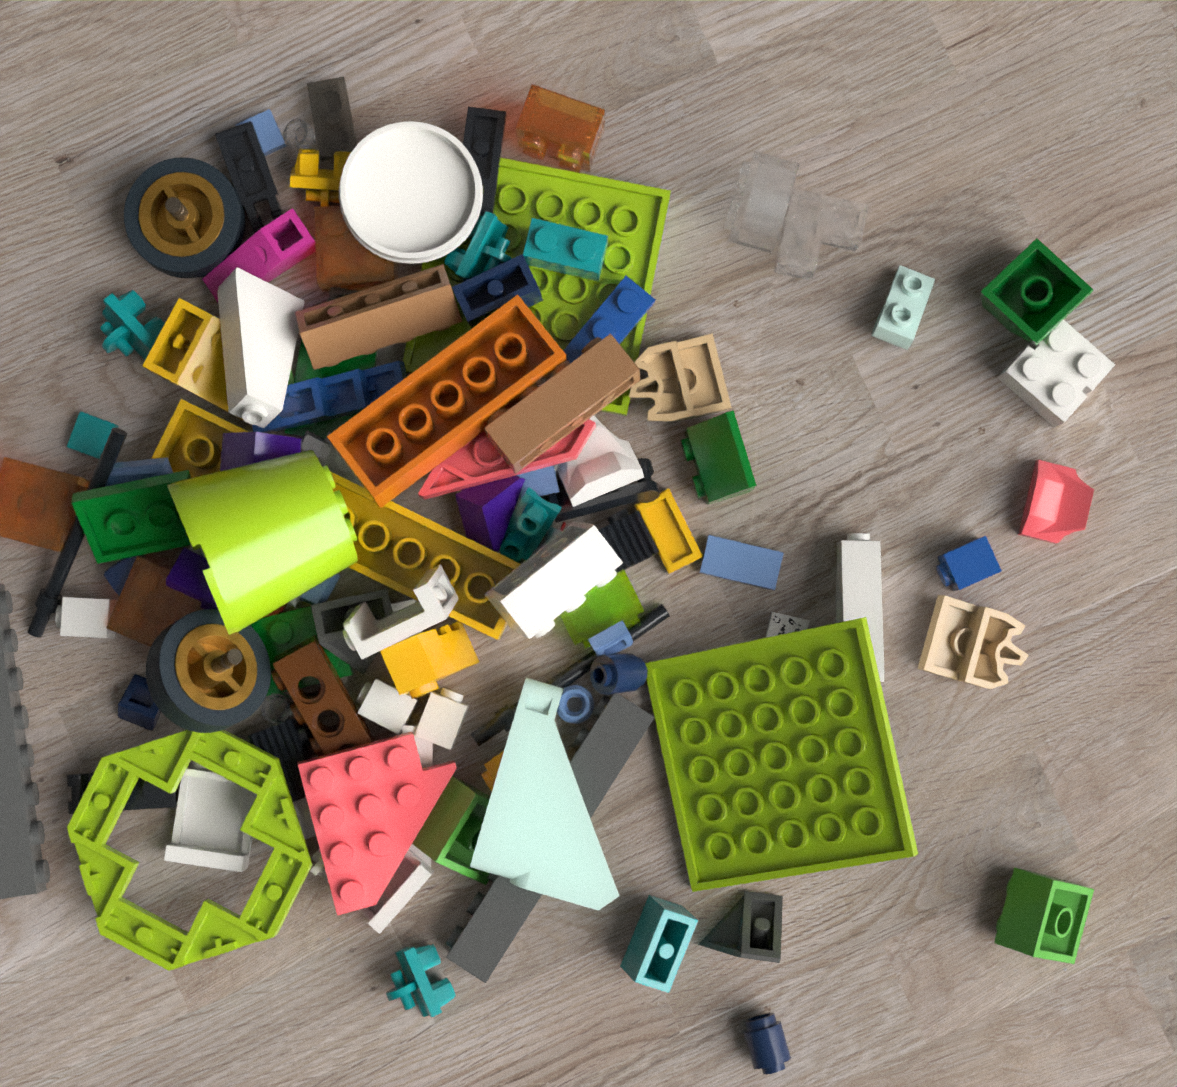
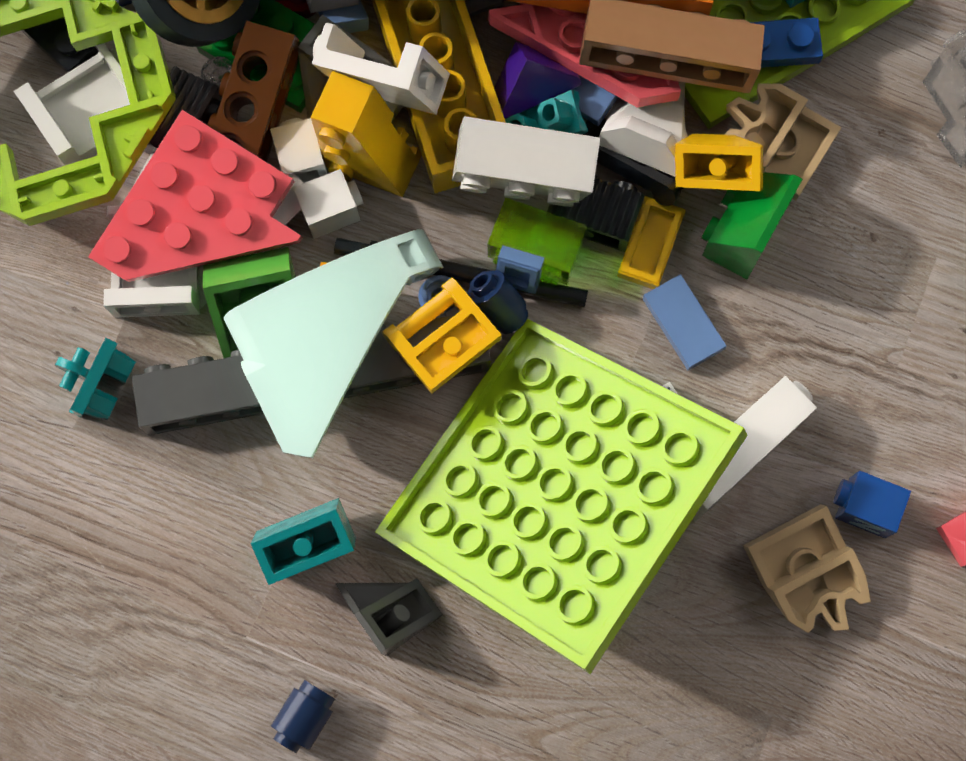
camera: 50 degrees right, 10 degrees down
none -> yellow plate [382,278,502,394]
none -> yellow slope [675,134,763,191]

